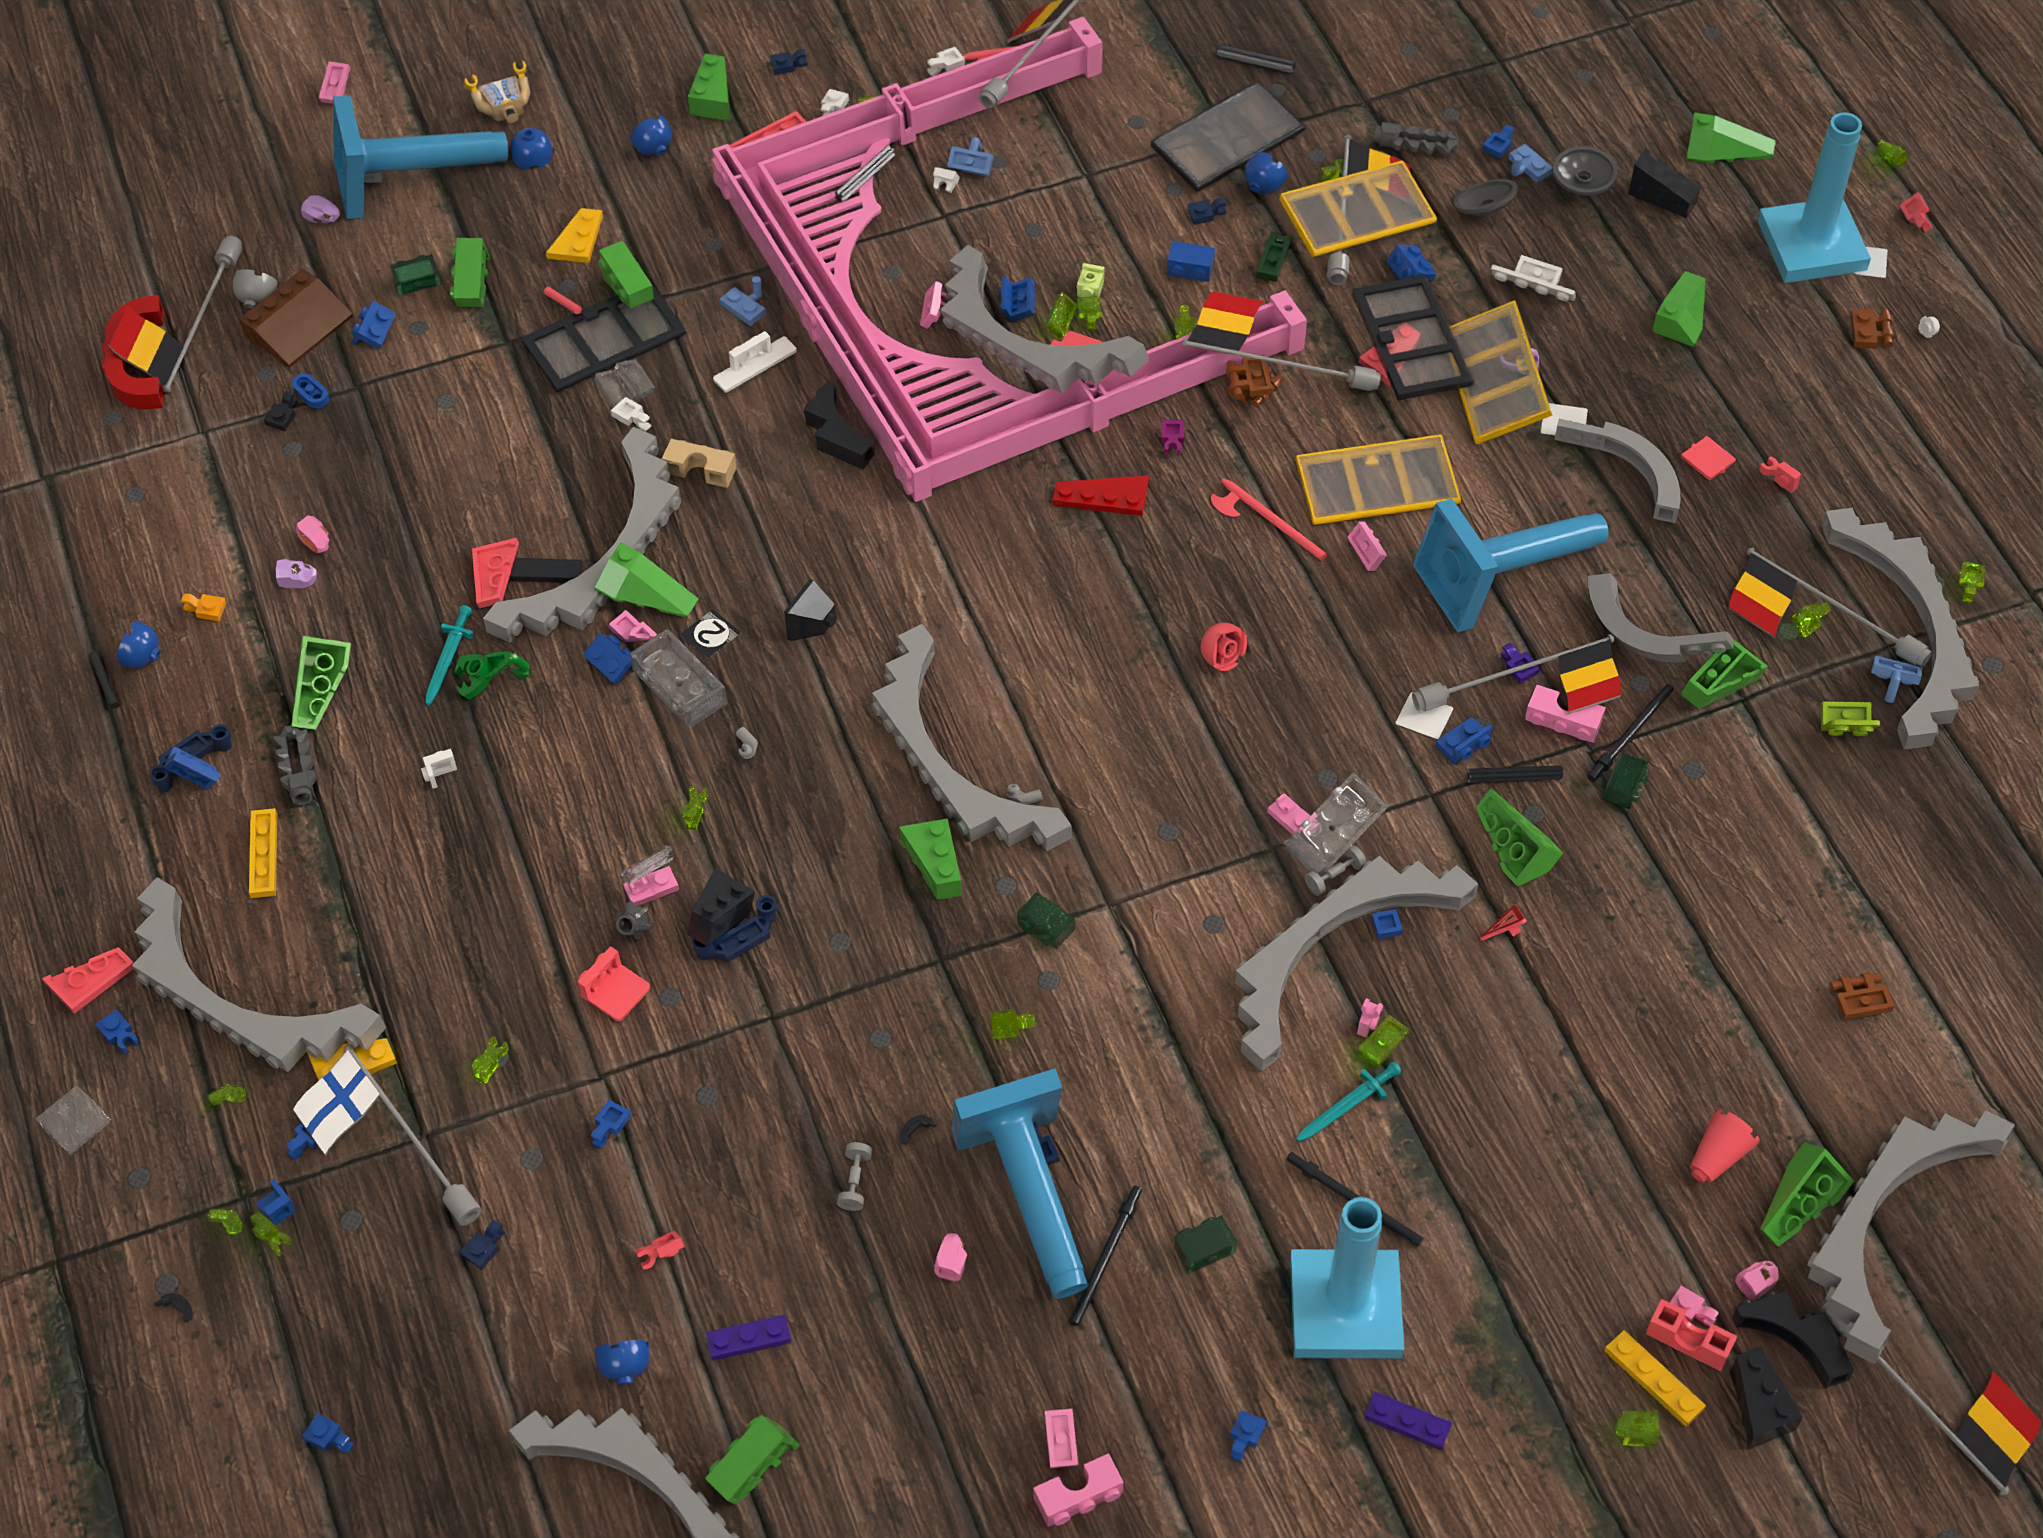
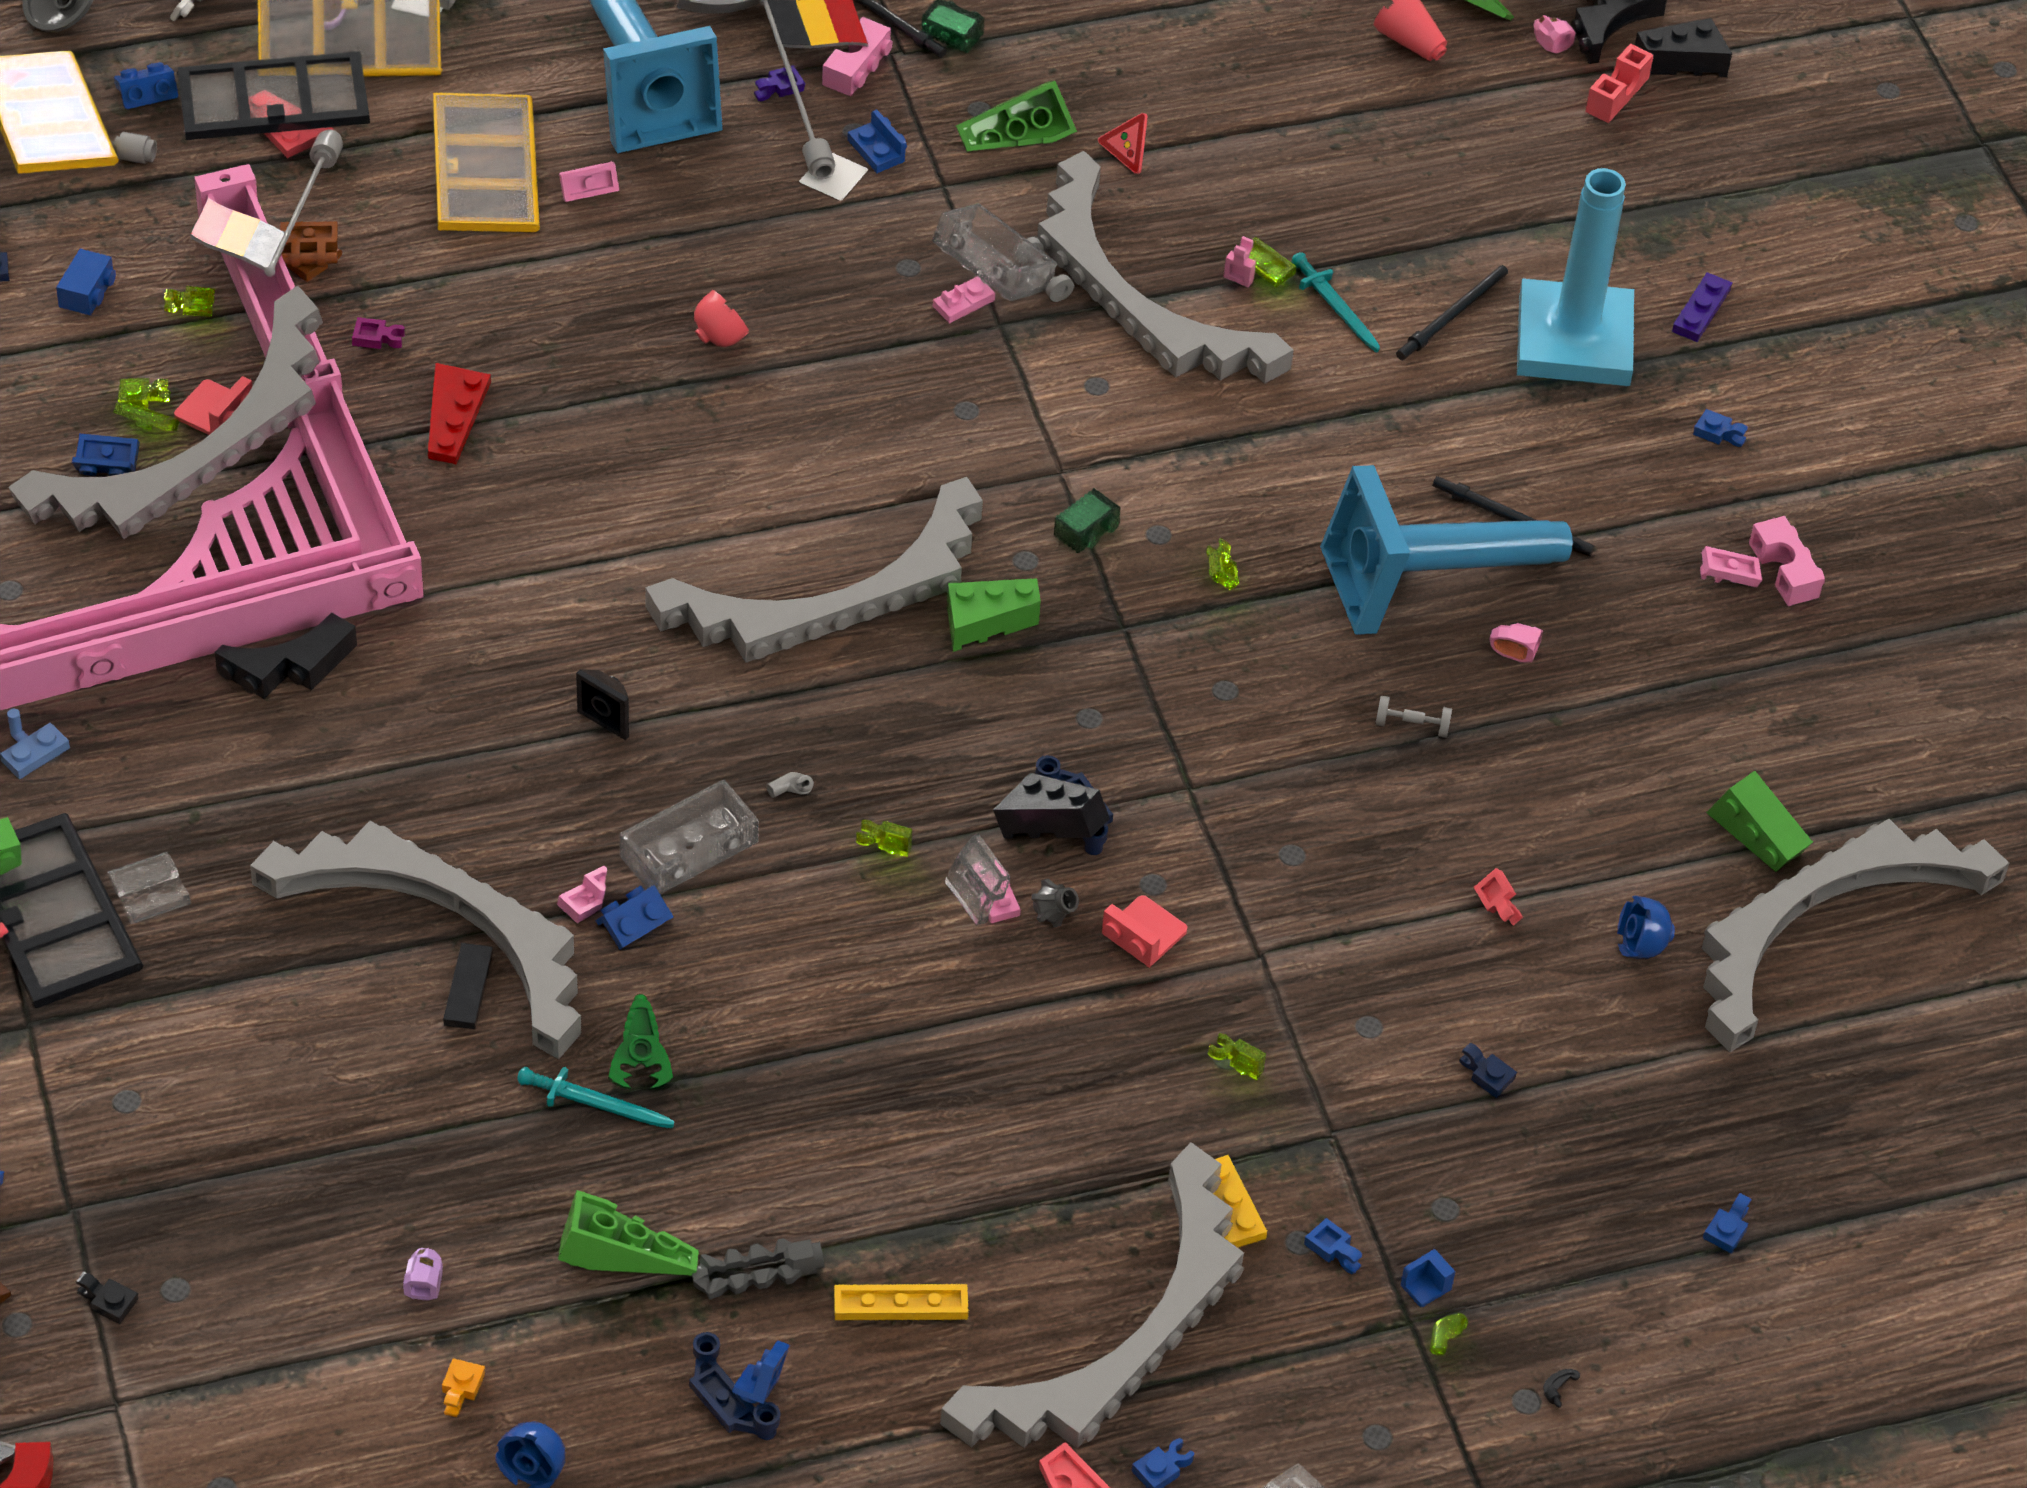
camera: 90 degrees left, 5 degrees down
clear neon green arm [207,1083,247,1106] -> none
clear neon green plate [250,1211,292,1256] -> none
blue plate [292,373,329,408] -> none
flag [293,1045,482,1226] -> none
bright pink rock [296,516,329,553] -> none
white bracket [421,749,457,789] -> none
coral wing [472,538,519,608] -> none
blue plate [591,1100,631,1149] -> none
bright green wedge [594,542,699,618] -> none
white plate [611,397,651,432] -> none
tan arch [662,439,737,488] -> none
sticker [680,610,740,658] -> none
dark purple plate [706,1315,791,1361] -> none
white bracket [713,331,797,393] -> none
black piece [900,1115,937,1144] -> none
bright pink plate [920,281,948,329] -> none
light grey arm [1006,784,1043,805] -> none
yellowish green brick [1077,263,1104,301] -> none
clear green brick [1174,1215,1237,1274] -> none
coral piece [1211,478,1327,561] -> none
dark green plate [1256,232,1293,282] -> none
blue plate [1371,909,1403,940] -> none
black axle [1467,765,1563,783] -> none
yellow plate [1604,1330,1706,1427] -> none
clear neon green brick [1616,1410,1659,1447] -> none
bright pink plate [1670,1286,1719,1328] -> none

